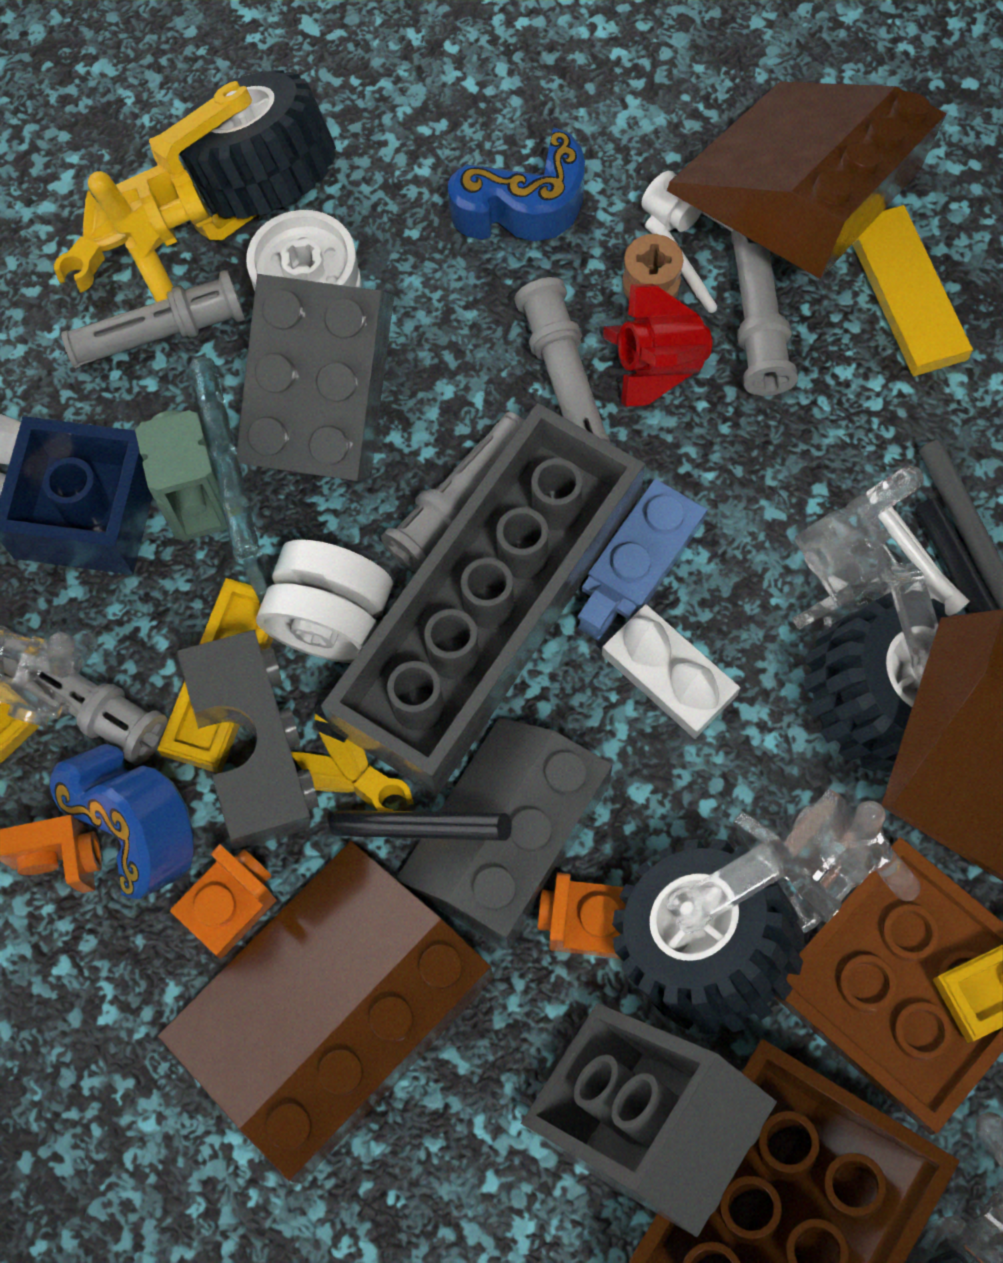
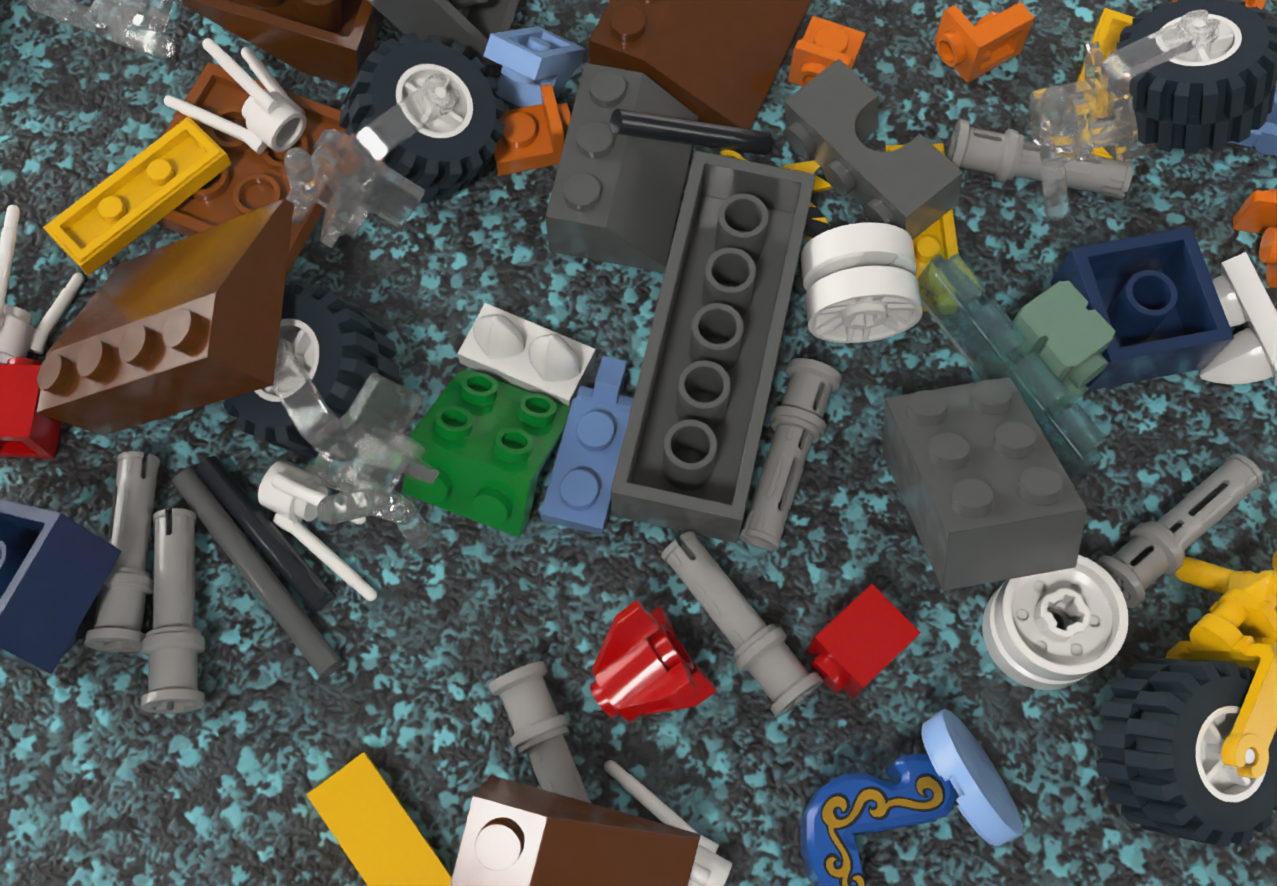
camera: 155 degrees right, 0 degrees up
blue animal [49,744,194,899] -> none
medium nougat wheel [622,234,684,300] -> none
none -> white plant [164,38,307,154]
none -> green bracket [402,370,570,538]
none -> light blue slope [484,26,586,108]
none -> red brick [806,584,921,699]
none -> light blue tile [921,709,1023,847]

